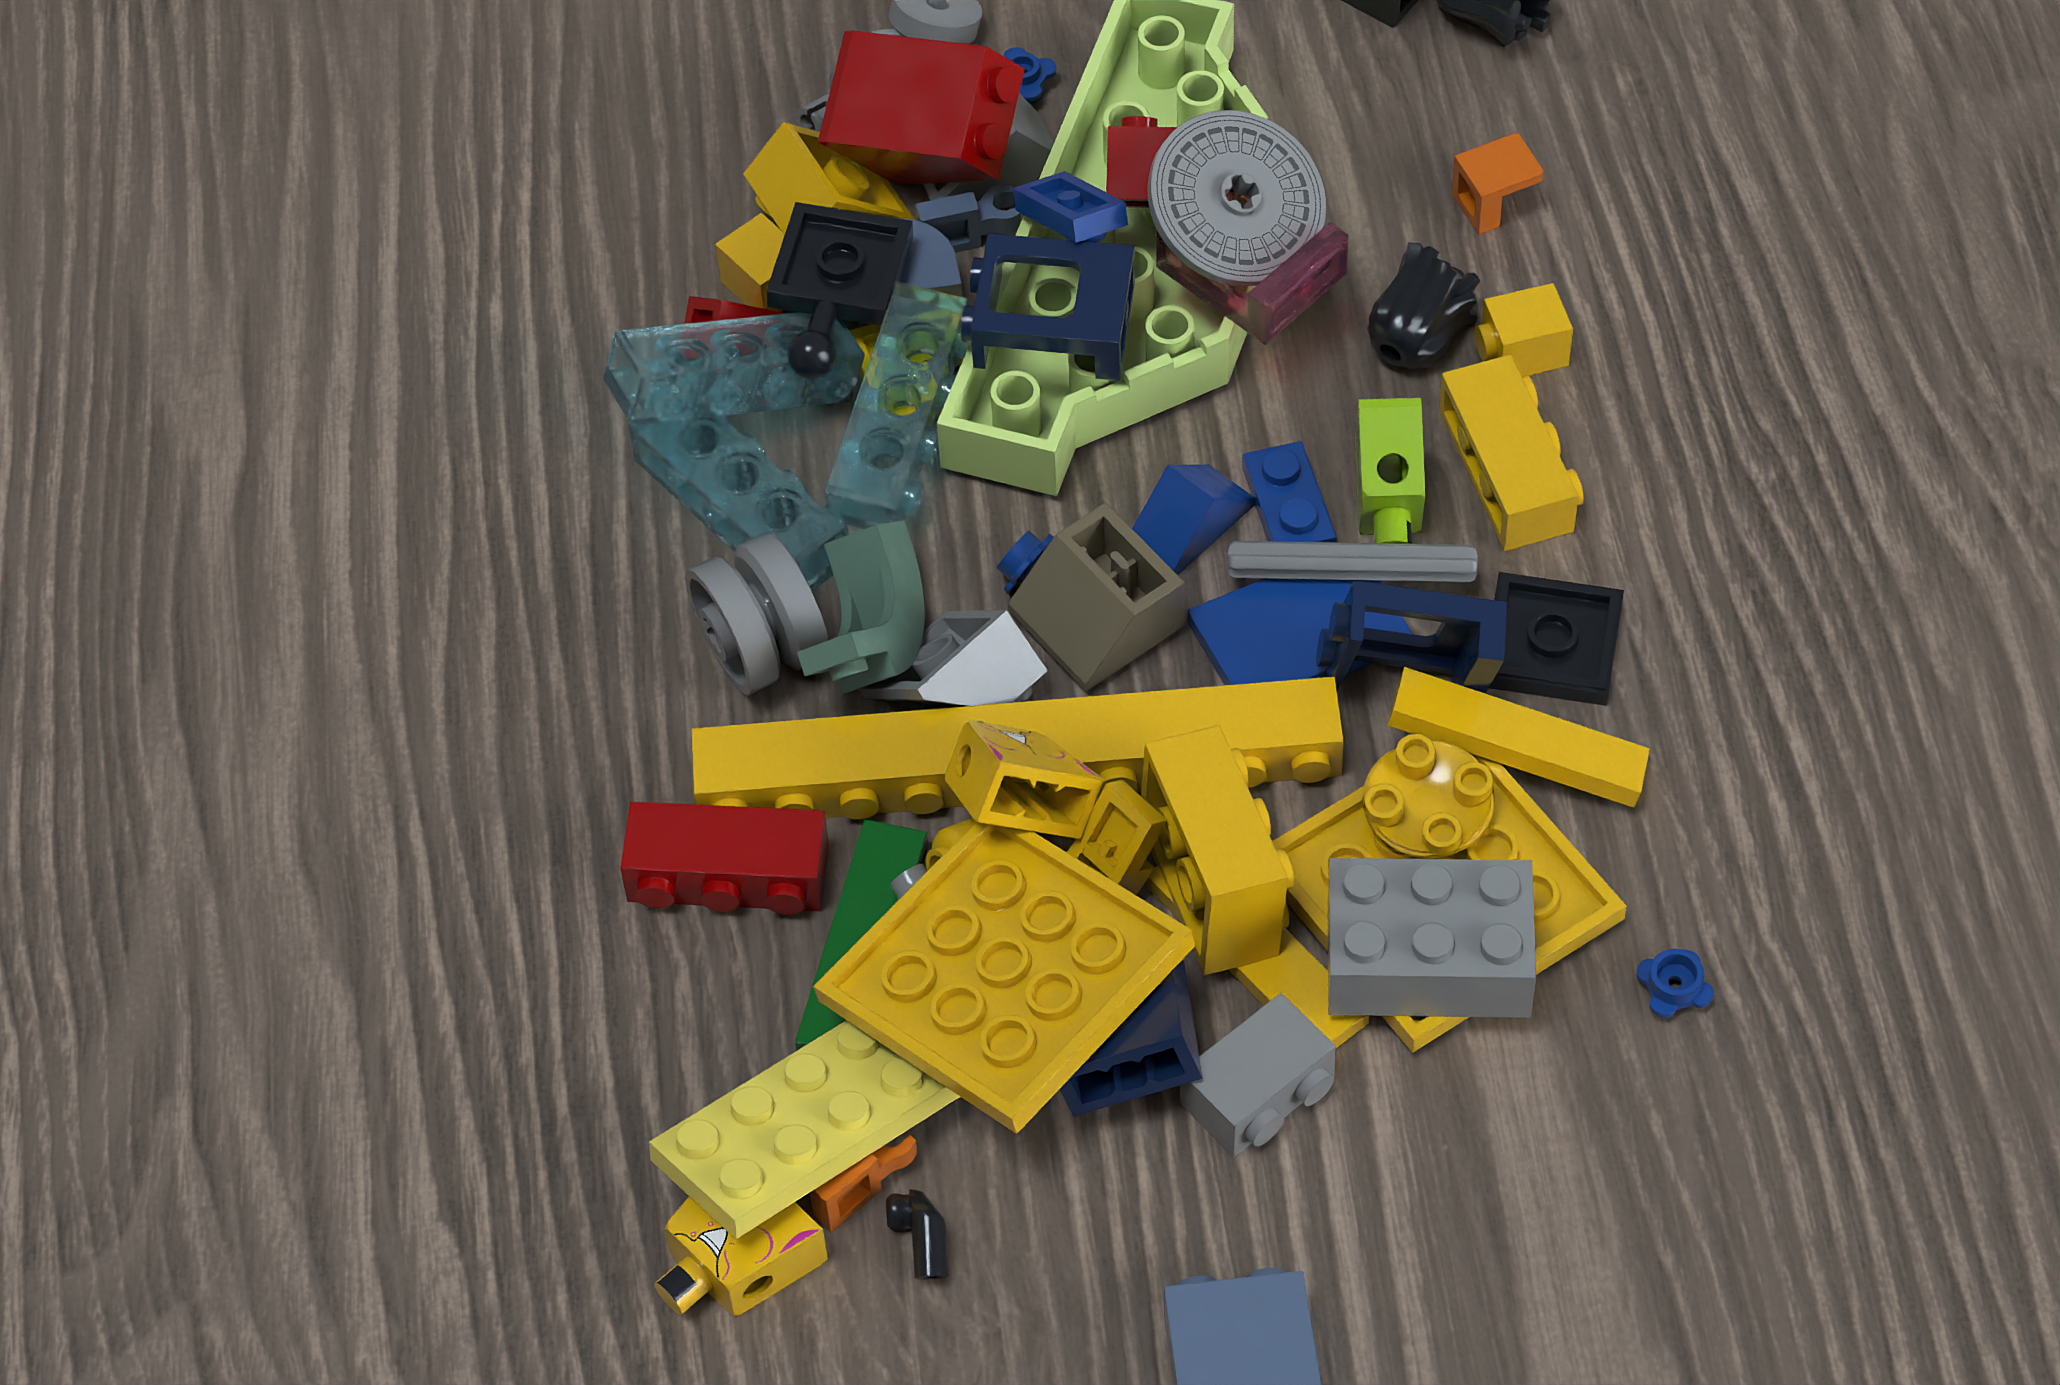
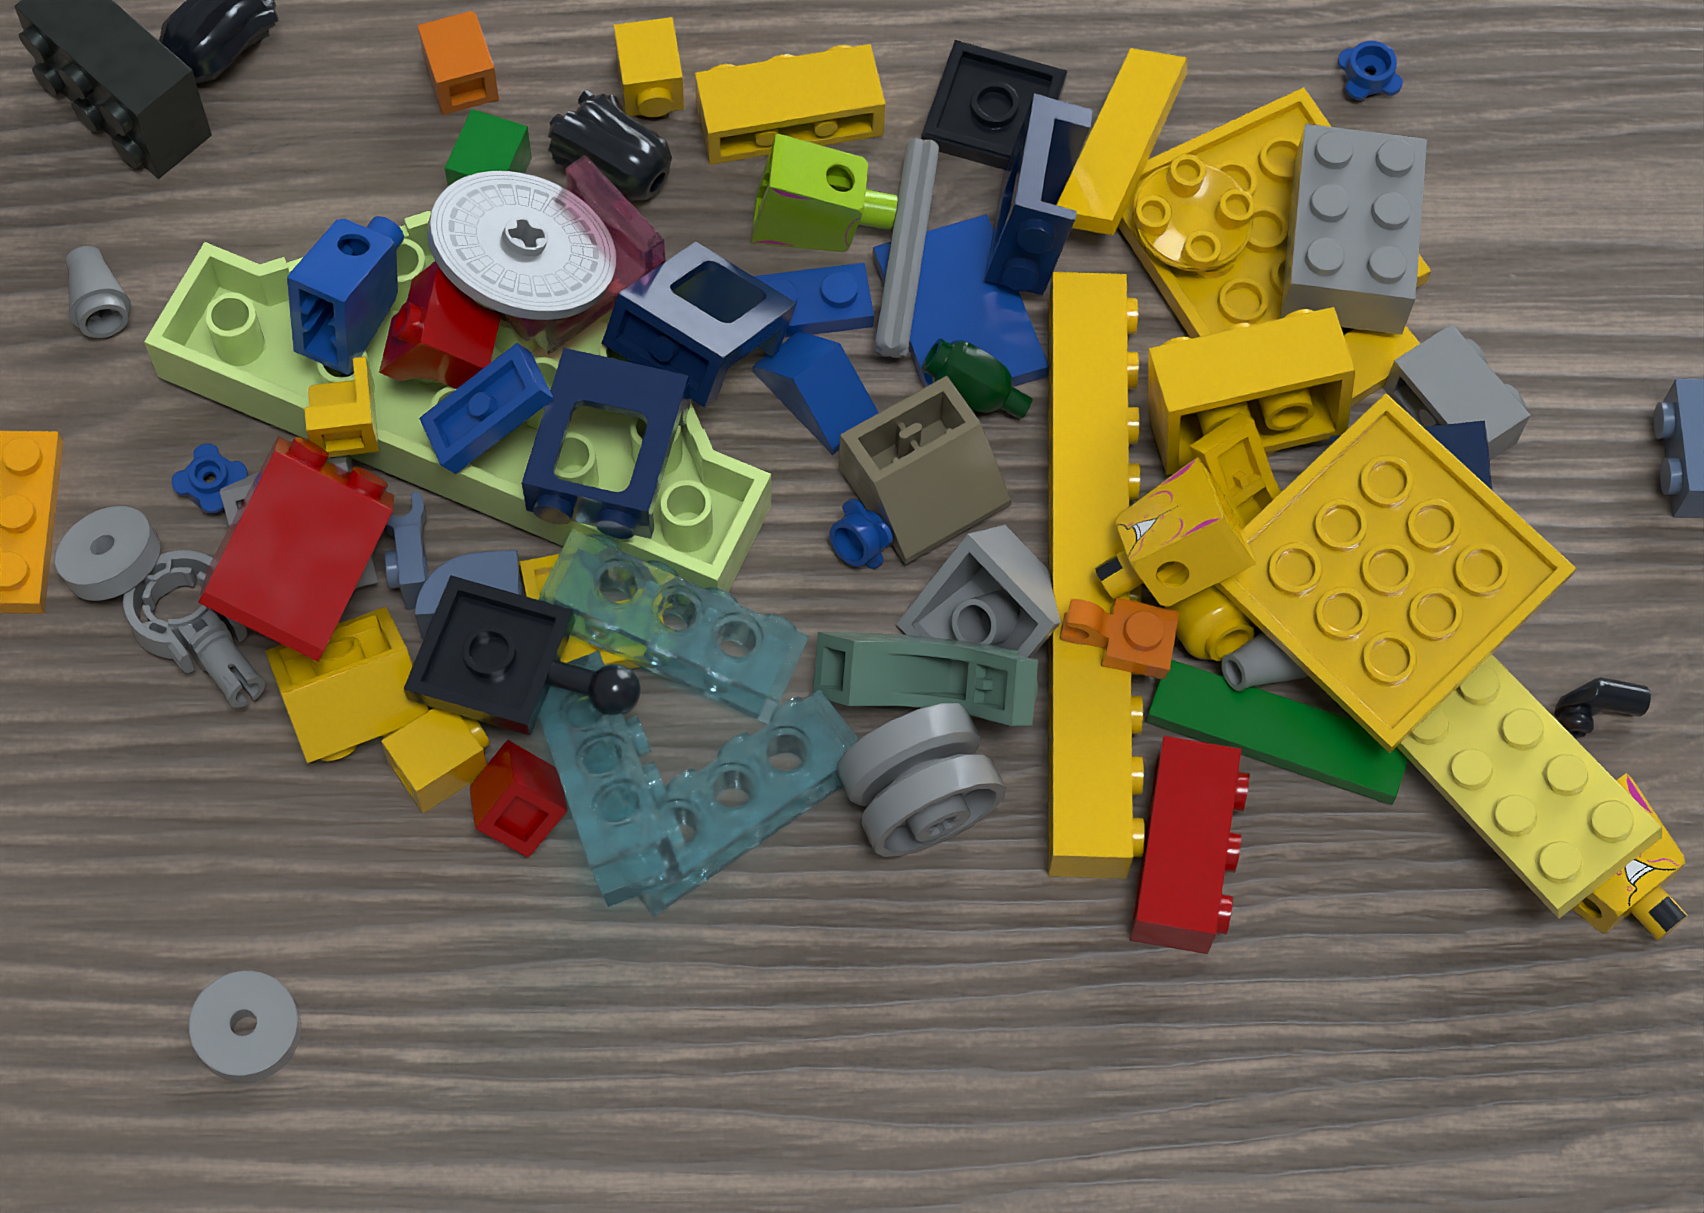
camera: 90 degrees left, 10 degrees up
none -> light grey piece [189,971,301,1082]
none -> blue torso [287,216,404,376]
none -> yellow panel [304,356,379,457]
none -> green brick [444,109,532,186]
none -> dark blue window [602,241,797,408]
none -> dark green plant [922,338,1033,419]
none -> orange plate [1060,597,1179,680]

